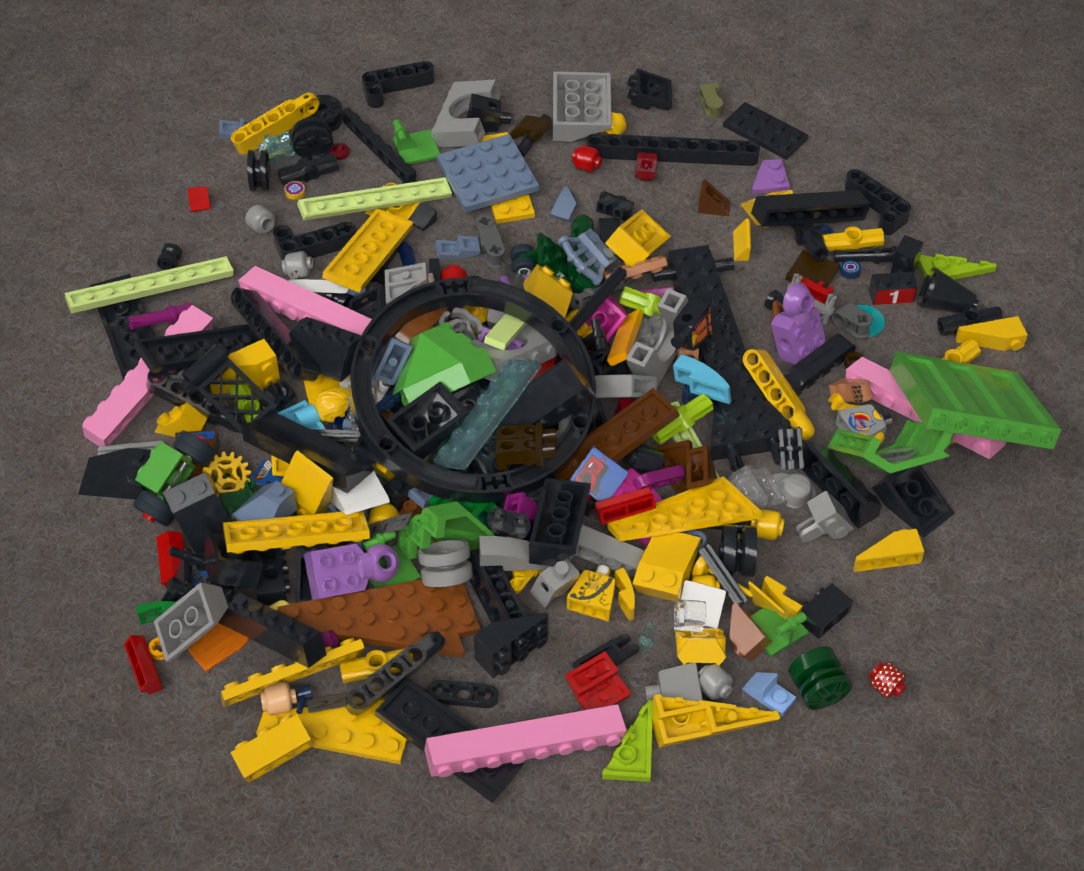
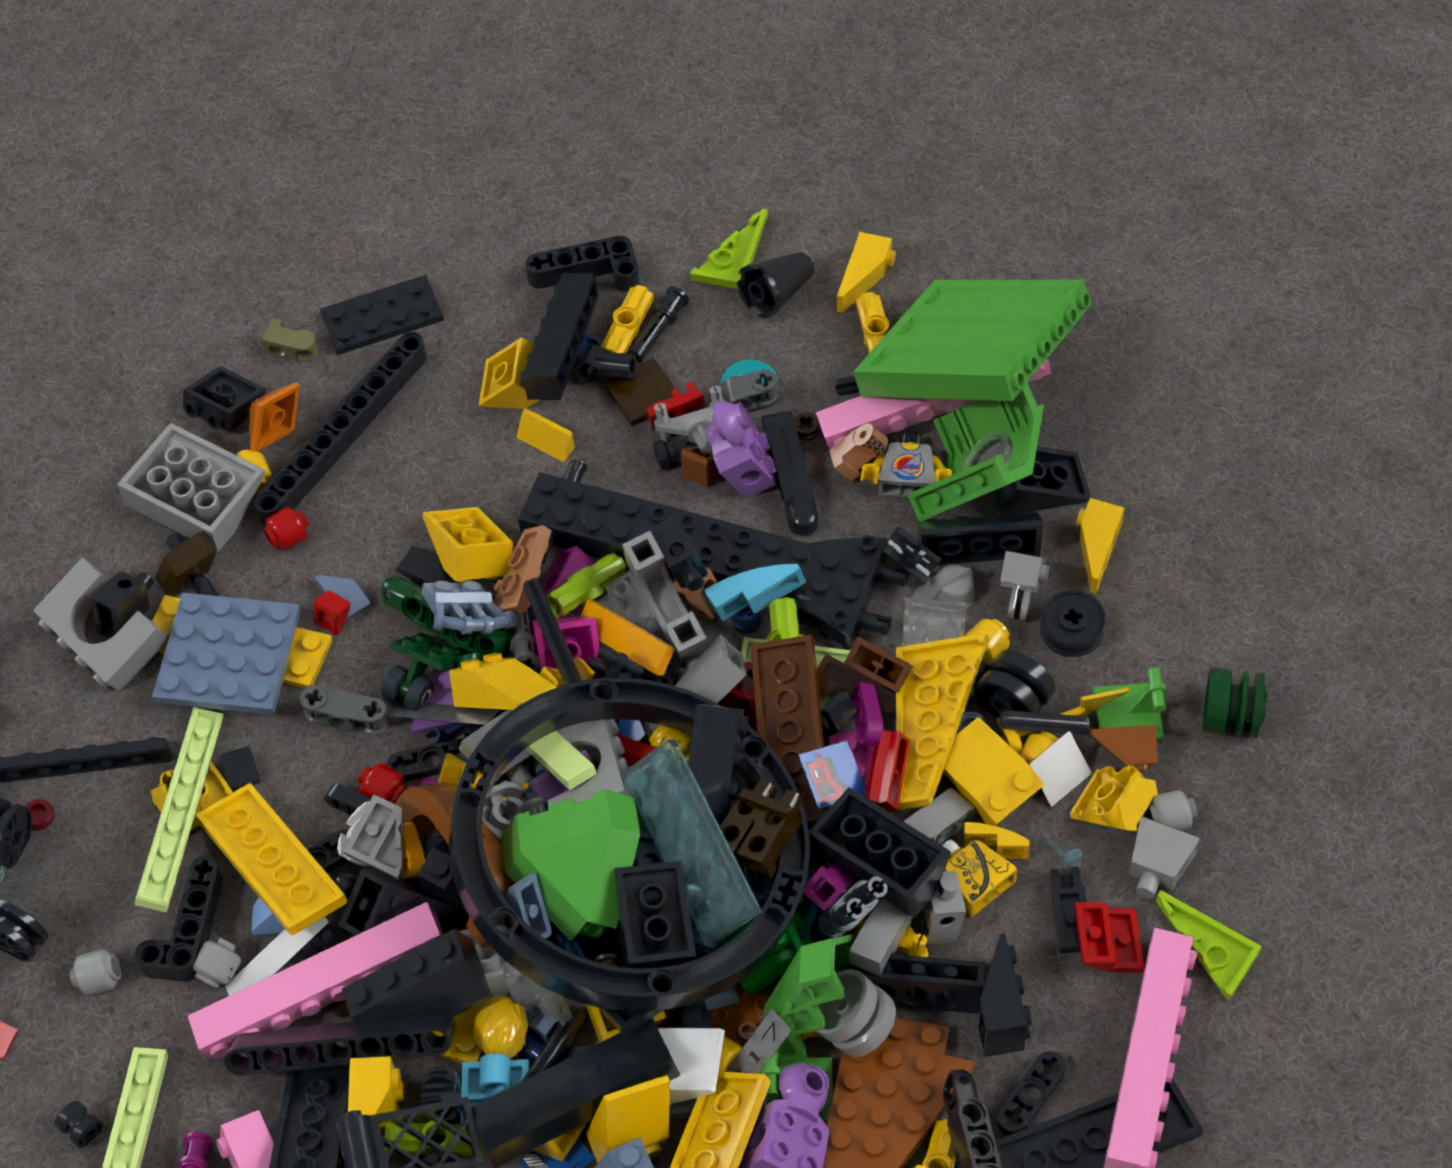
camera: 55 degrees left, 5 degrees up
black piece [277,154,339,185] -> none
tile [285,181,305,200] -> none
bright green plate [393,119,440,165] -> none
clear blue cylinder [398,242,417,266] -> none
sand blue slope [435,235,481,260] -> none
black hips [596,191,635,221] -> none
dark red bracket [635,152,657,181] -> none
yellow wedge [652,694,780,748] -> none
clear panel [674,599,706,632] -> none
reddish brown slope [698,179,731,217] -> none
light blue slope [742,672,796,717] -> none
yellow piece [743,349,815,440] -> none
medium lavender wing [752,159,790,194] -> none
yellow slope [761,576,802,619] -> none
black brick [801,583,853,639] -> none
dark blue tile [840,260,861,279] -> none
black brick [869,272,917,305] -> none
red head [869,662,906,698] -> none
black brick [890,235,924,274] -> none
black piece [937,306,1003,336] -> none
none -> orange slope [249,382,300,452]
none -> red slope [314,590,350,635]
none -> black wheel [1040,590,1105,657]

